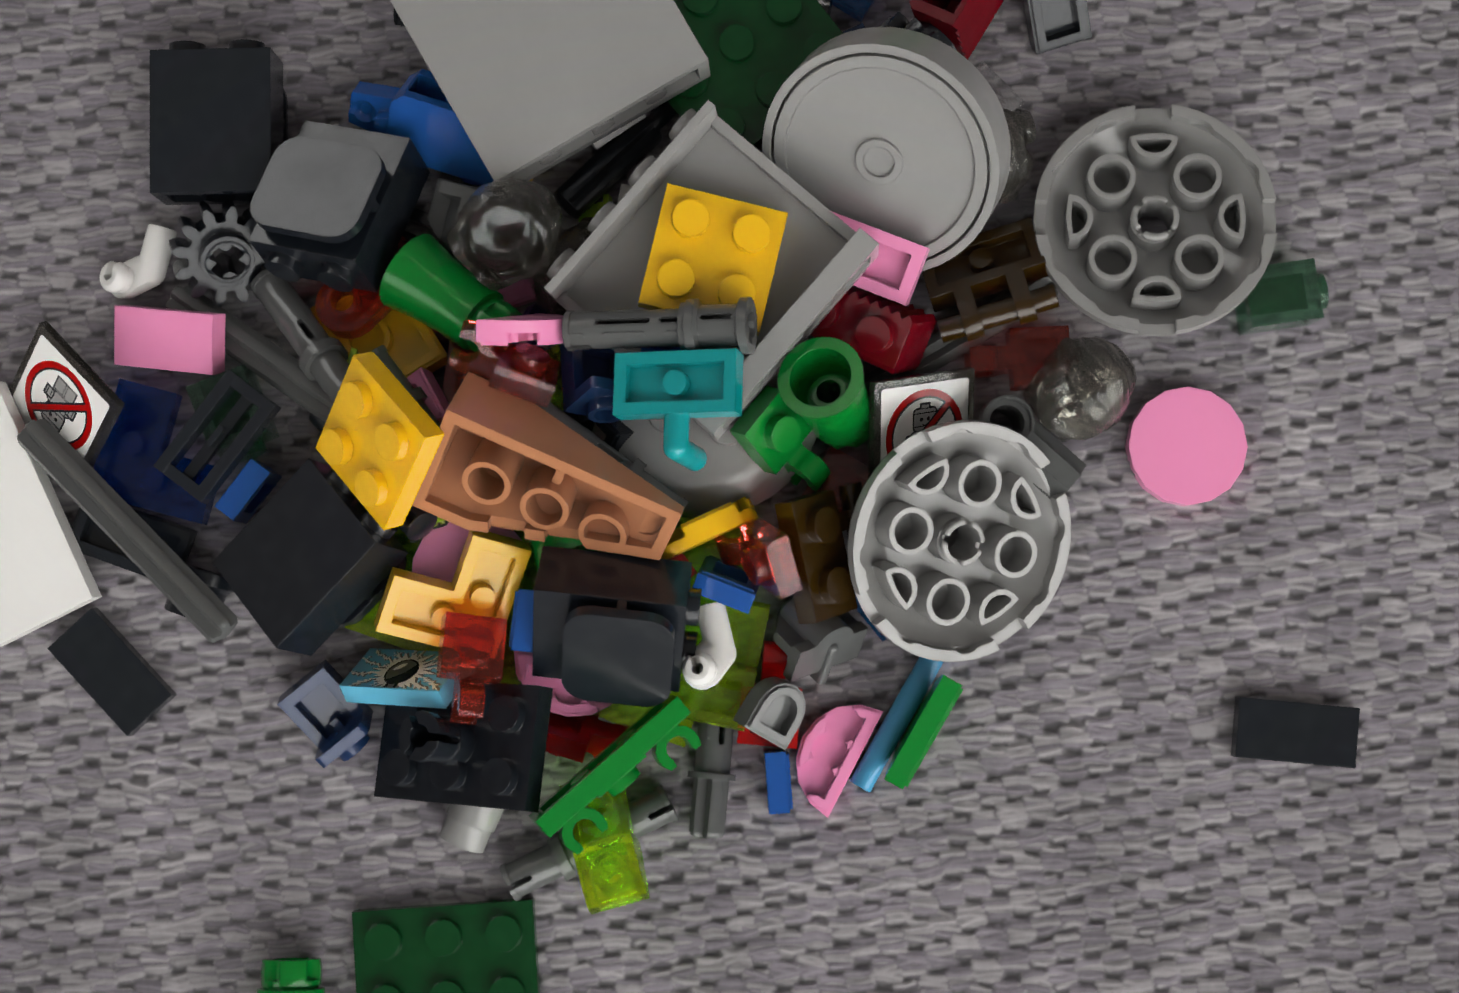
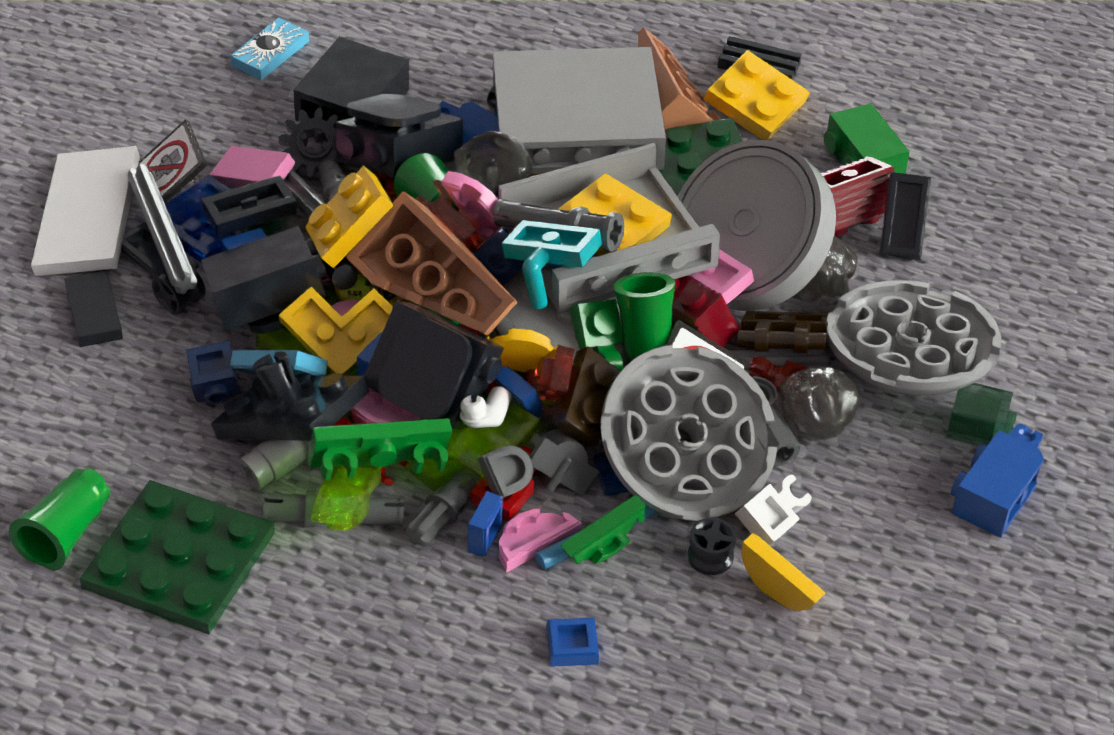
camera: 20 degrees right, 40 degrees down
white arm [99,224,177,299] -> none
clear red plate [436,611,507,725] -> none
bright pink tile [1125,387,1248,506] -> none
black tile [1231,696,1360,768] -> none
none -> medium azure tile [230,17,309,80]
none -> blue tile [546,617,599,667]
none -> black wheel [688,517,736,575]
none -> white plate [735,475,812,545]
none -> yellow tile [741,533,826,611]
none -> blue hinge [950,423,1044,538]

